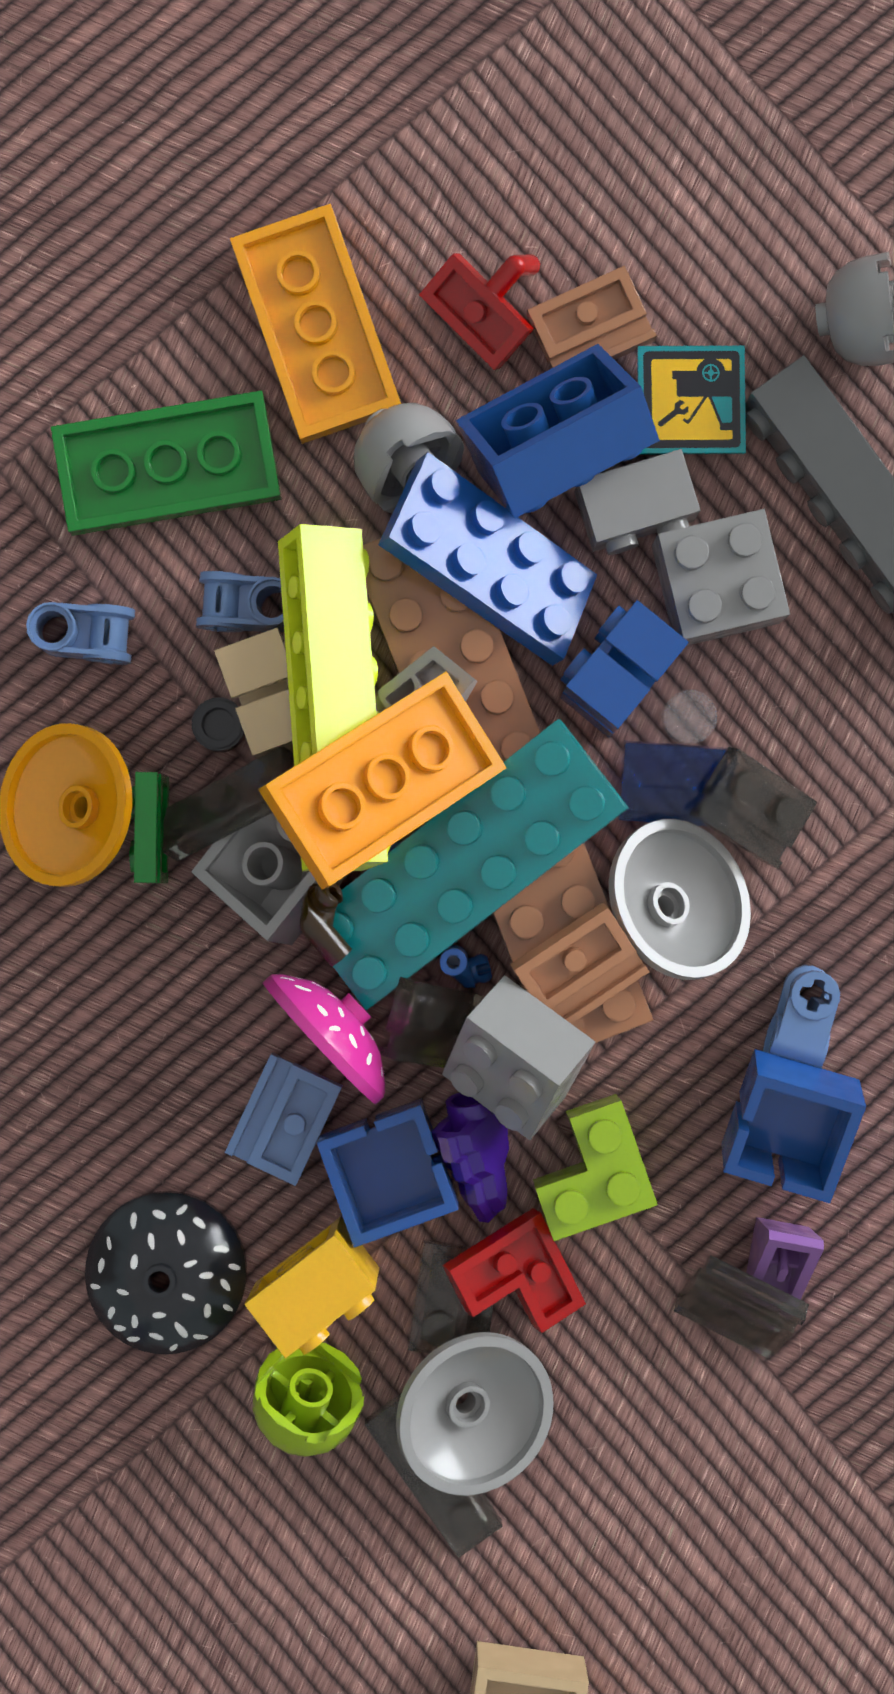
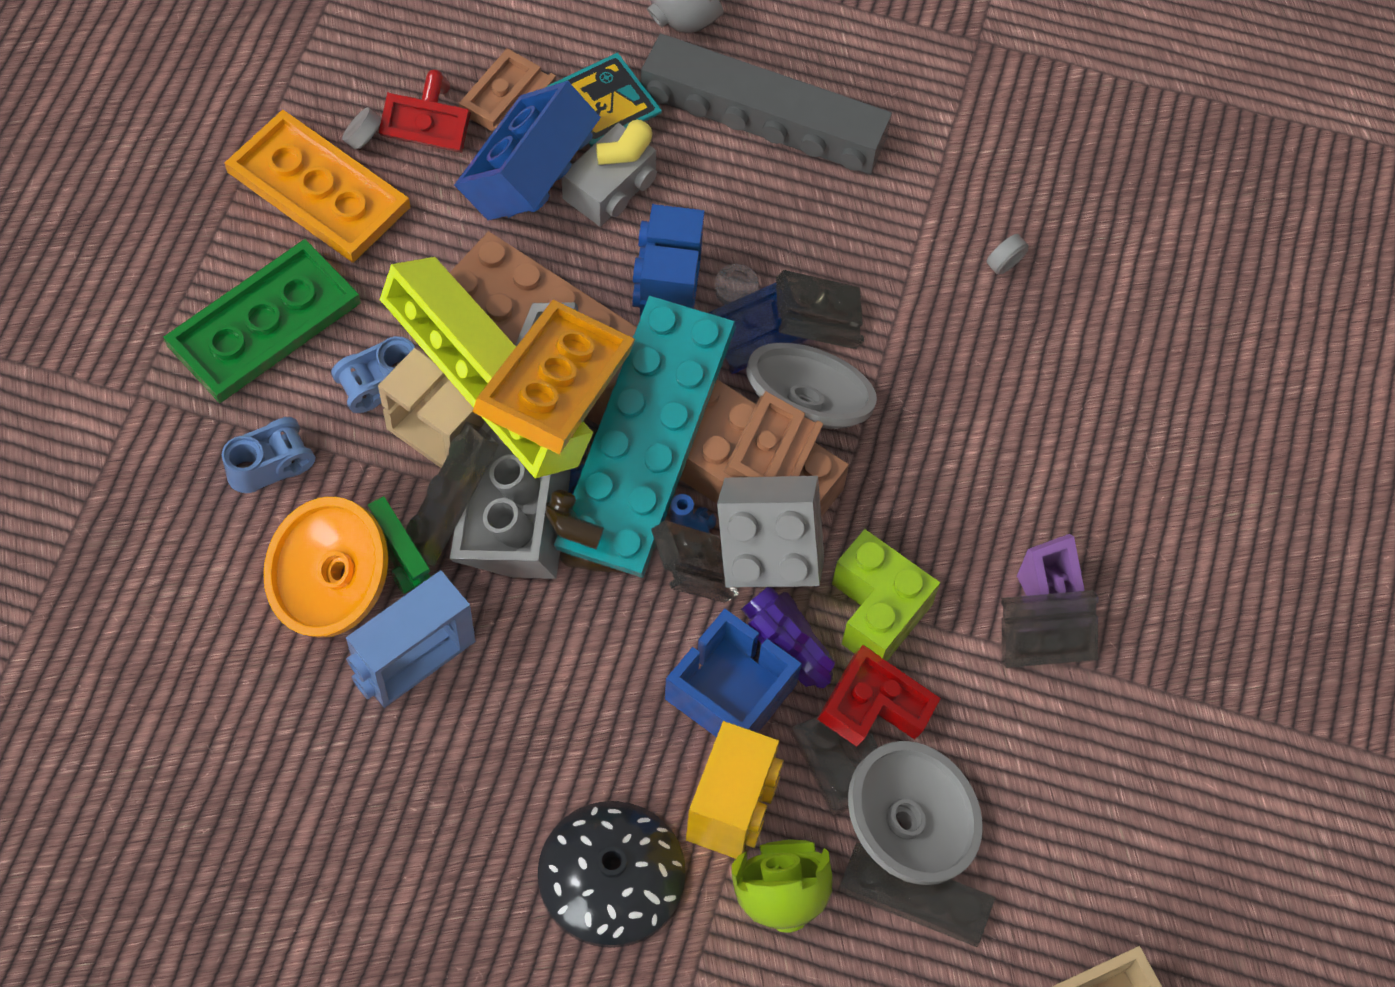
camera: 40 degrees left, 25 degrees down
black tile [192,697,245,752] -> none
medium blue plate [225,1053,343,1186] -> none
dark pink dish [263,974,386,1104] -> none
light grey cylinder [353,403,464,513] -> none
plate [378,452,597,666] -> none
light grey brick [651,508,790,646] -> none
blue piece [721,1049,866,1204] -> none
medium blue piece [763,965,840,1068] -> none
none -> light grey tile [342,107,381,150]
none -> medium blue window [346,570,476,708]
none -> light yellow arm [596,119,652,165]

